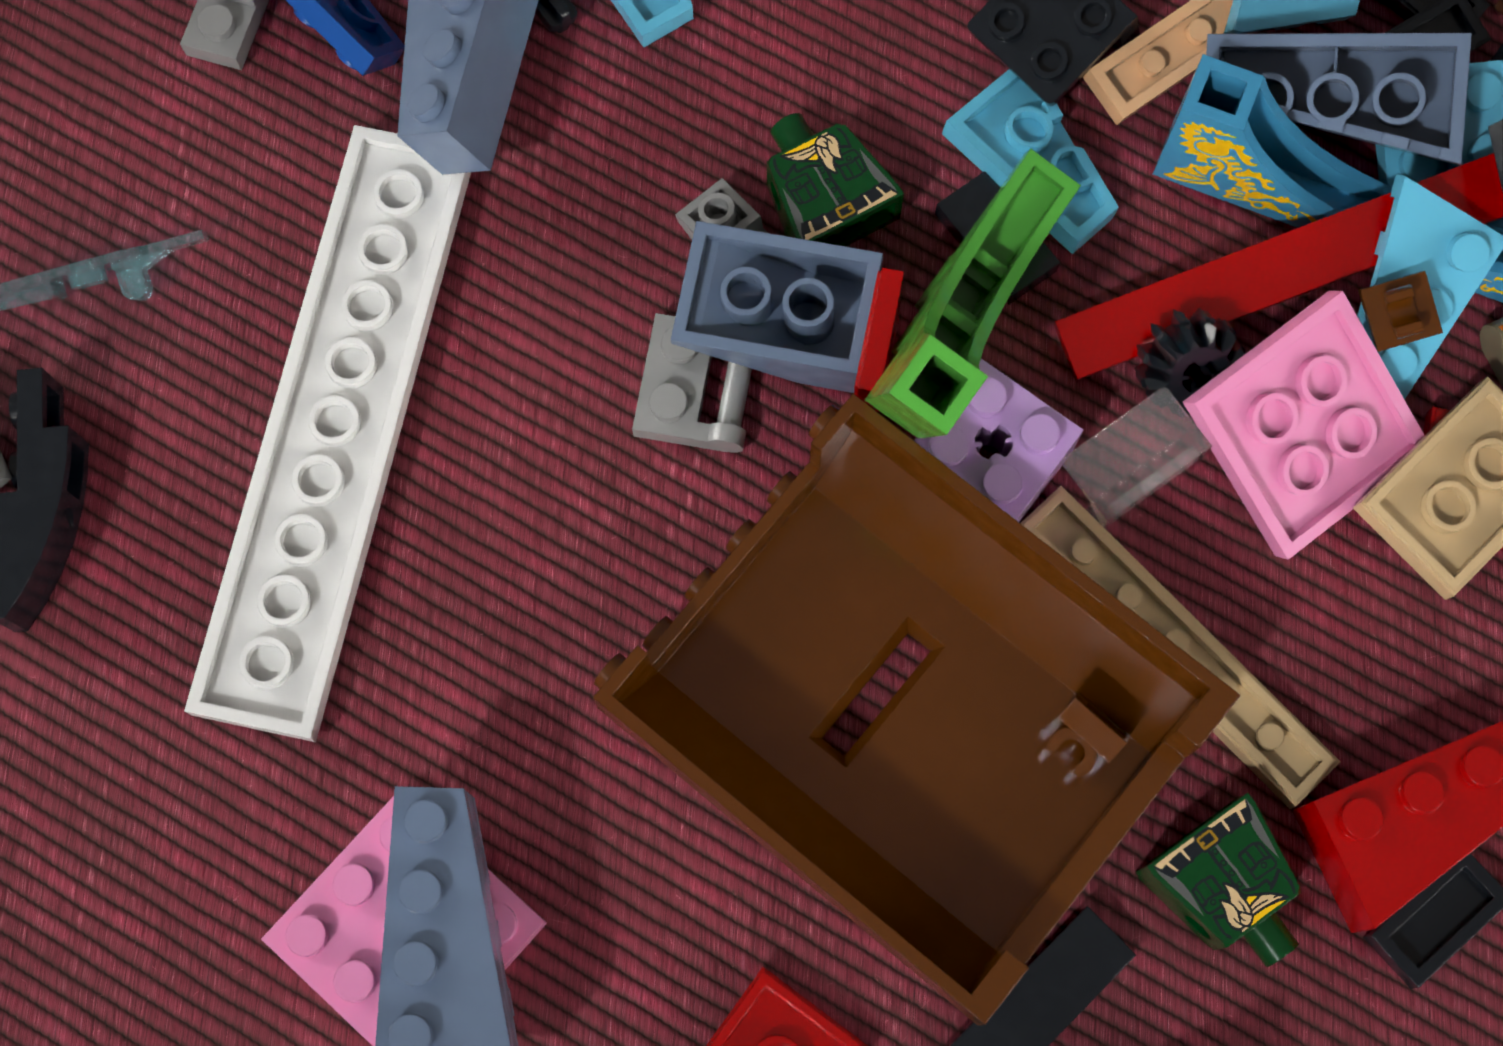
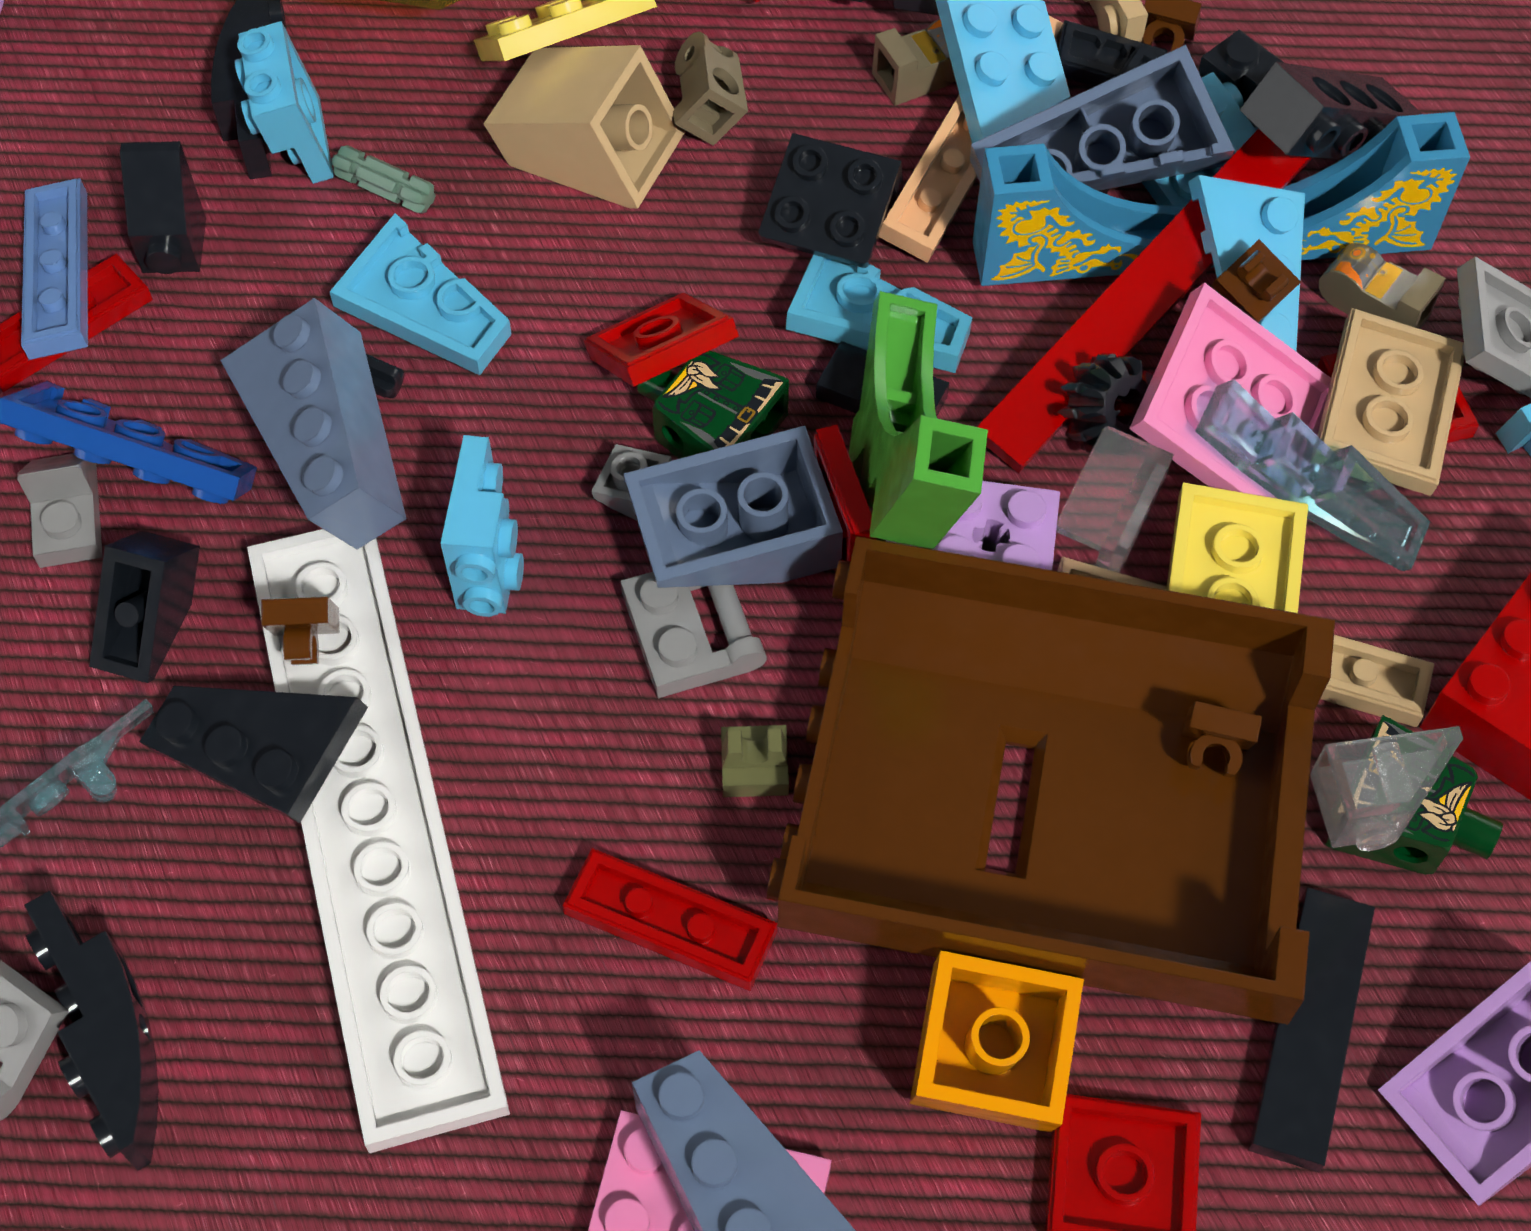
camera: 30 degrees left, 15 degrees down
none -> black slope [89,530,200,683]
none -> black wing [139,685,368,823]
none -> reddish brown tile [261,597,340,665]
none -> medium azure plate [440,435,524,617]
none -> red tile [562,848,778,991]
none -> red tile [584,293,739,387]
none -> olive tile [721,725,789,797]
none -> light orange brick [909,951,1084,1132]
none -> light yellow plate [1166,482,1308,613]
none -> clear light blue slope [1195,379,1430,571]
none -> clear slope [1310,726,1463,851]

